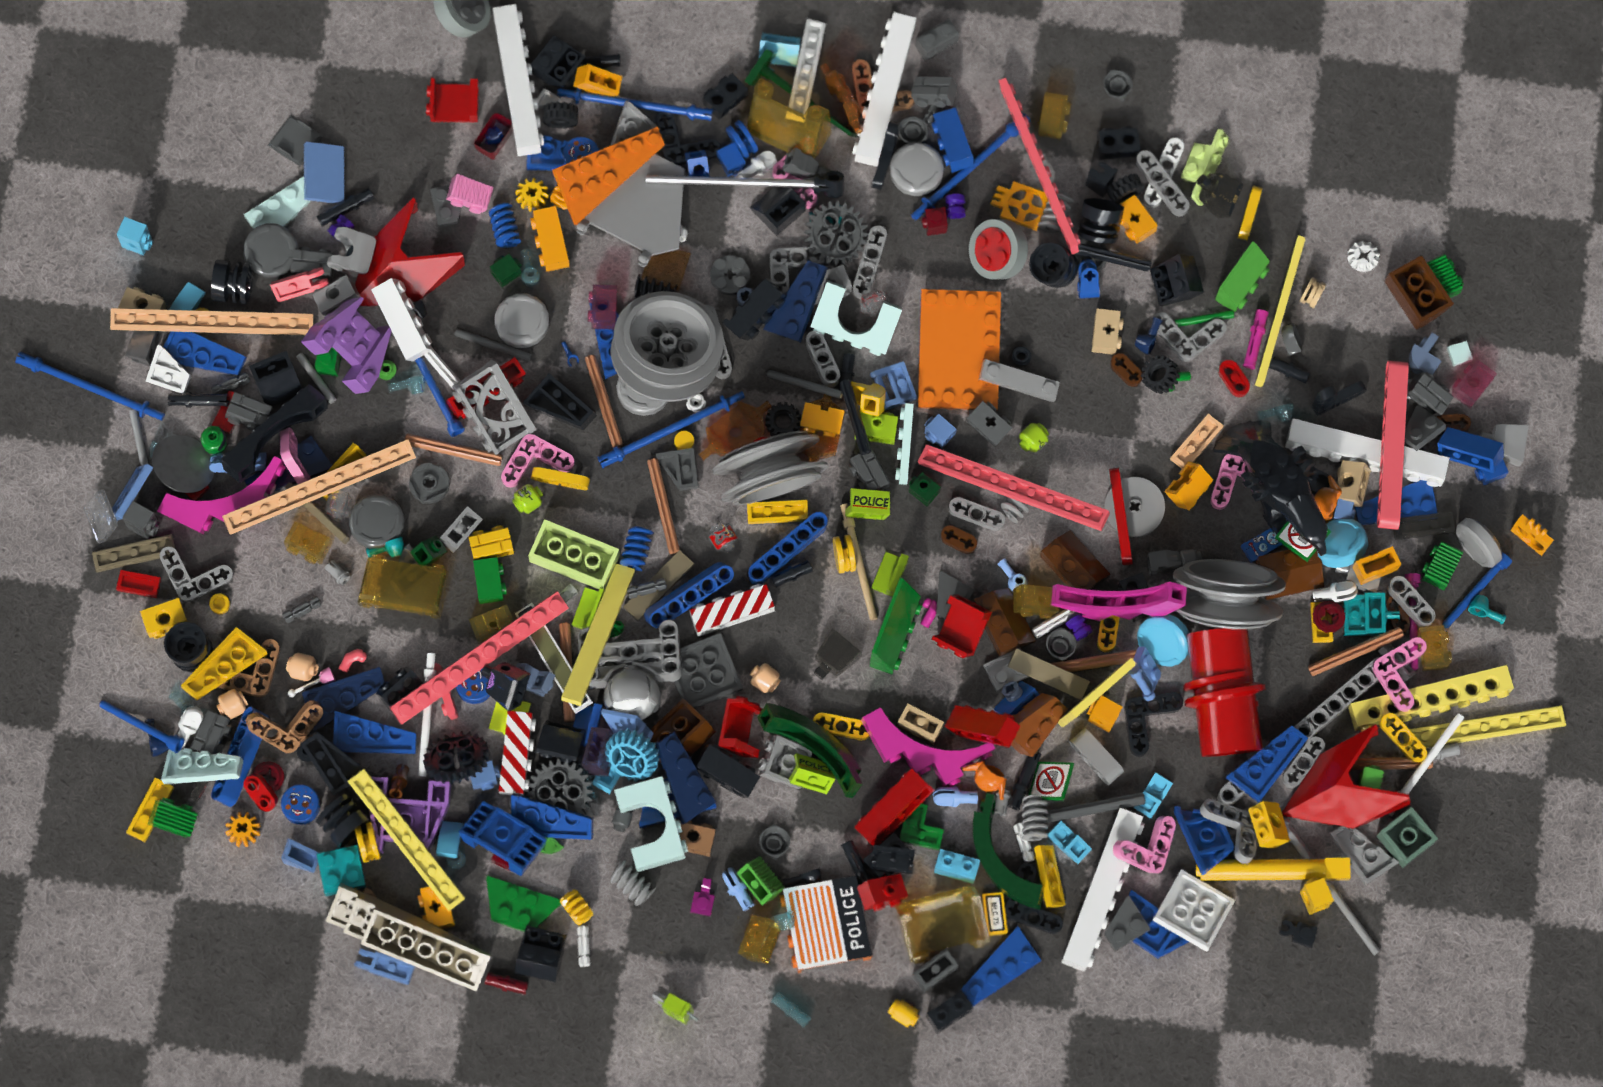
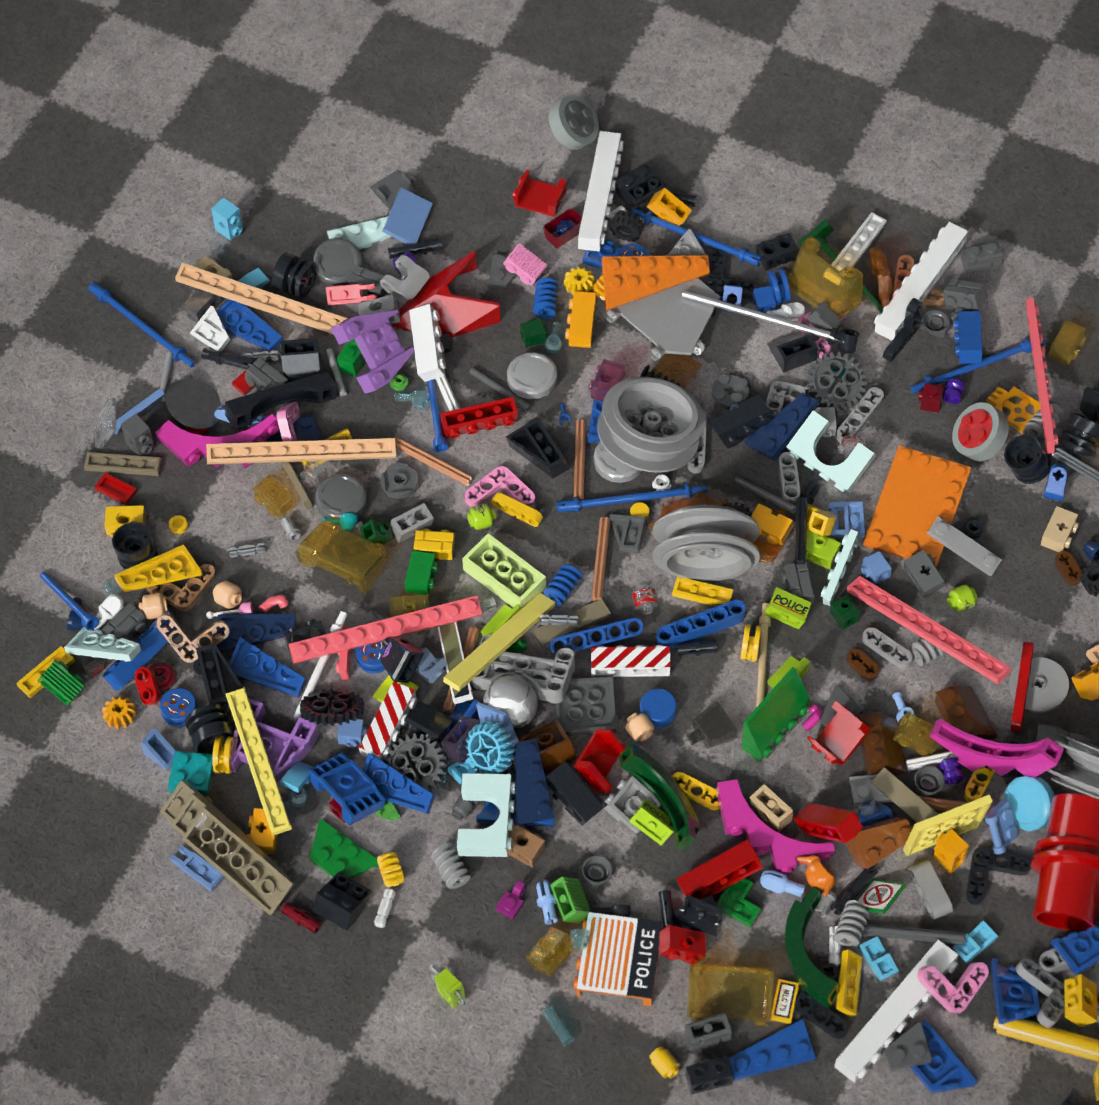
camera: 25 degrees right, 15 degrees down
light grey beam [160,547,233,602] -> none
green head [200,426,228,454] -> none
reddish brown pin [389,764,409,799] -> none
light grey fence [452,360,537,455] -> none
medium azure panel [758,33,801,67] -> none
light grey piece [889,142,944,196] -> none
medium azure brick [934,849,980,884] -> none
white plate [1153,869,1235,951] -> none
none -> blue head [640,689,677,728]

